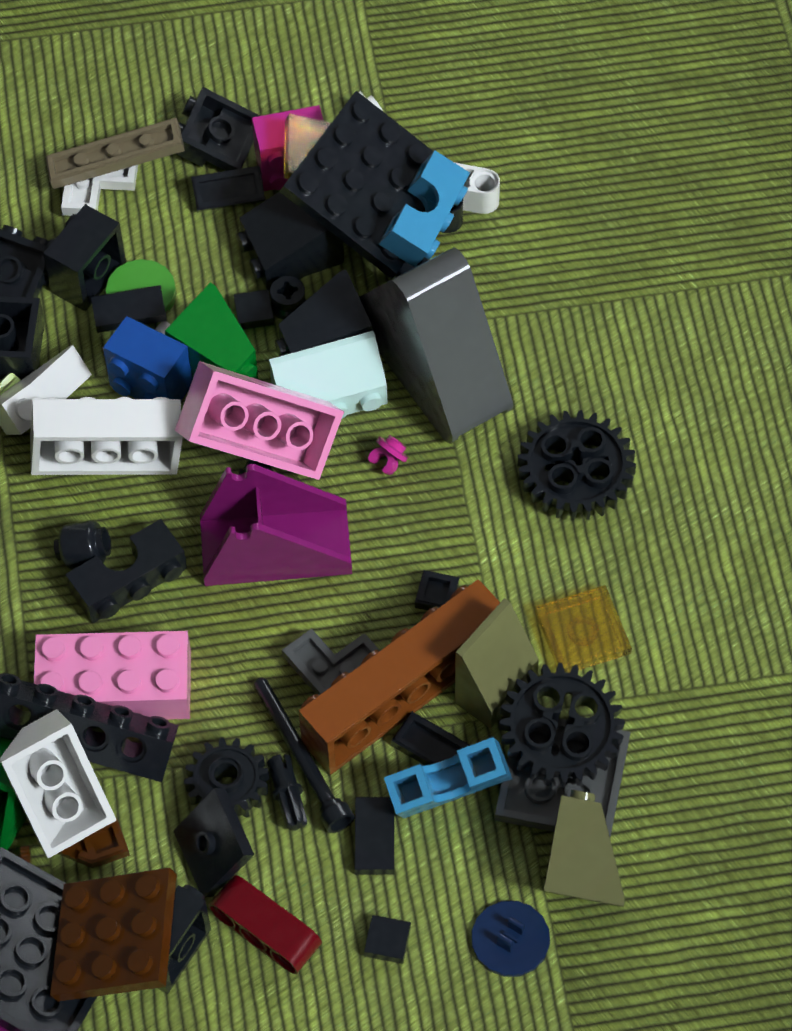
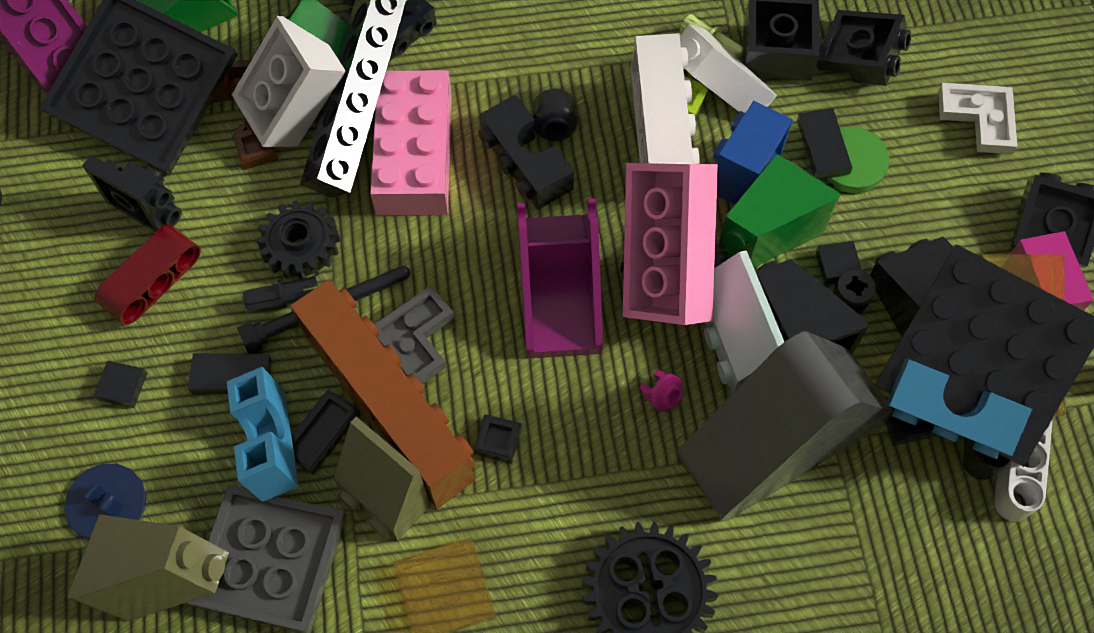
camera: 90 degrees right, 5 degrees up
black brick [43,204,126,311] -> none
dark tan tile [45,118,185,189] -> none
reddish brown plate [50,868,177,1002] -> none
black plate [173,788,254,897] -> none
black tile [191,166,265,212] -> none
black gear [498,662,625,788] -> none

